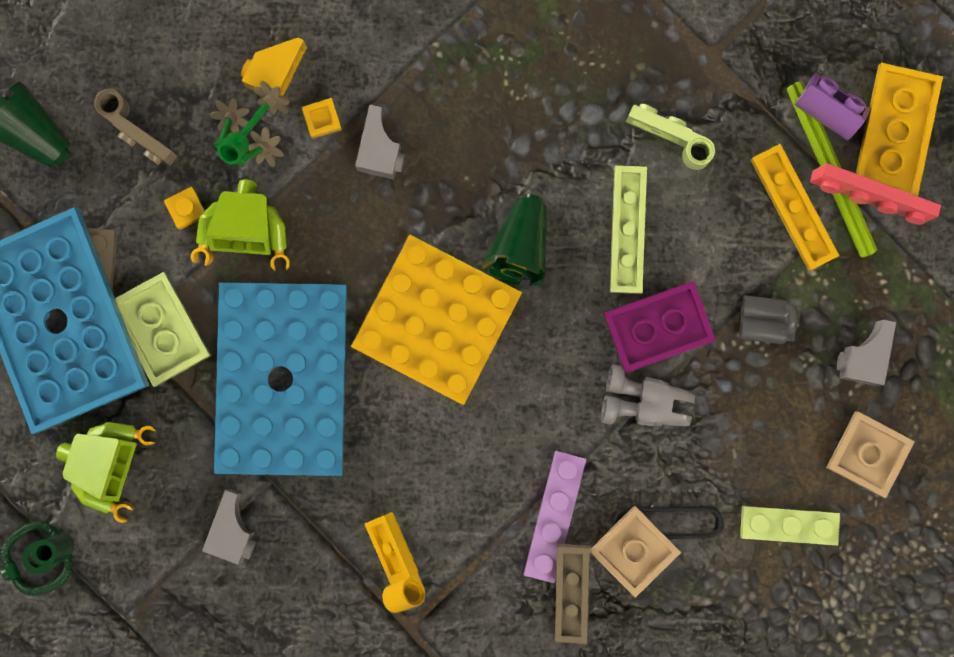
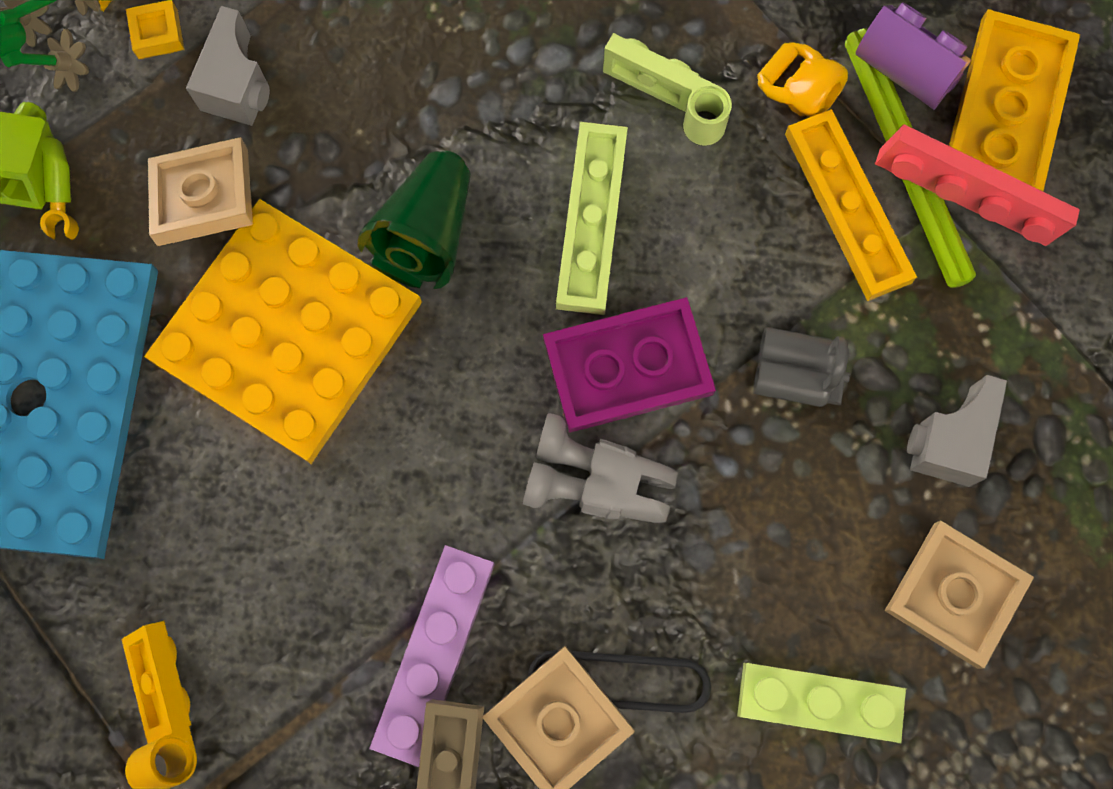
camera: 10 degrees right, 10 degrees down
none -> tan plate [148,137,253,246]
none -> yellow piece [757,42,848,117]

